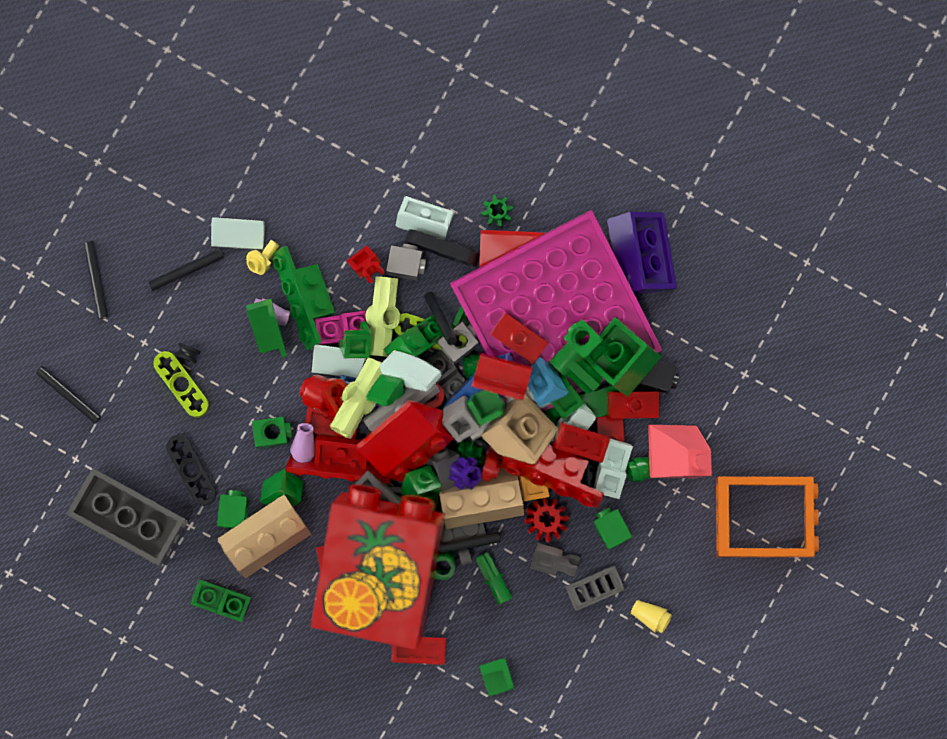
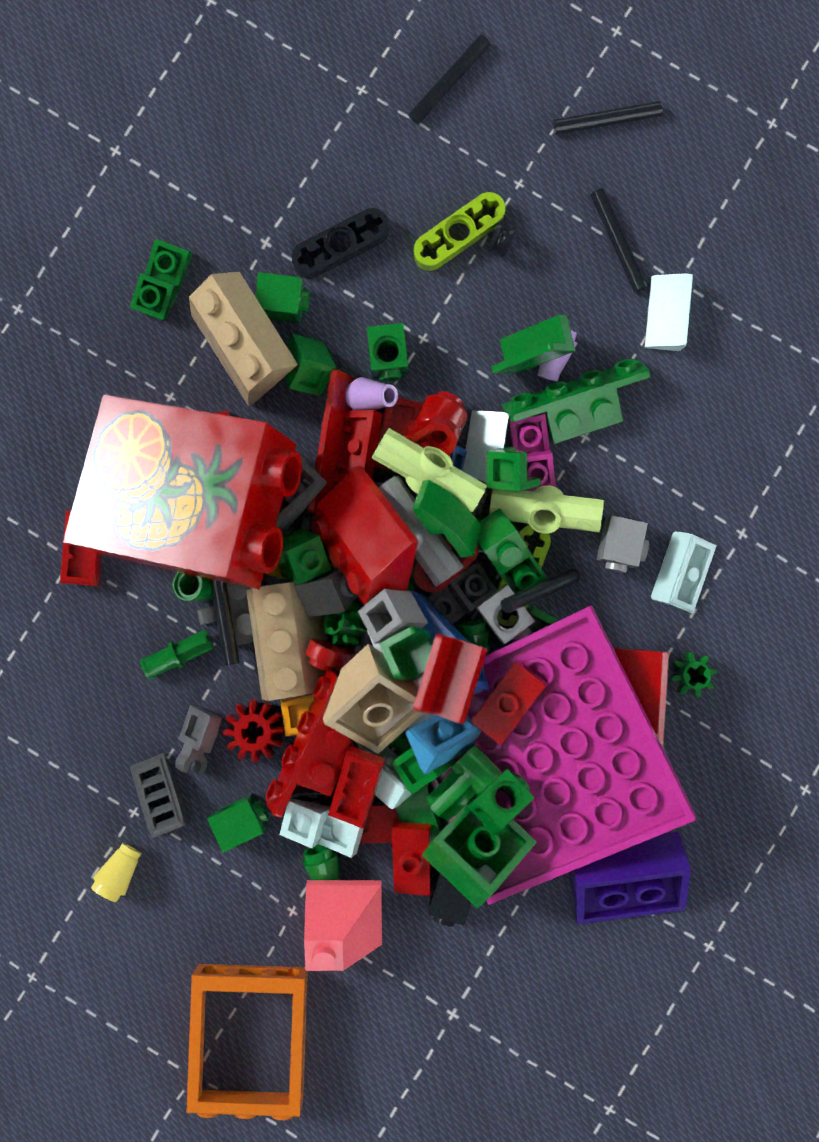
camera: 90 degrees right, 5 degrees up
dark grey brick [66,468,188,567] -> none
light yellow plate [247,240,279,275] -> none
red plate [346,245,385,283] -> none
light aqua slope [379,350,442,391] -> none
black beam [405,229,480,267] -> none
dark purple gear [449,457,483,490] -> none
green panel [479,658,514,696] -> none

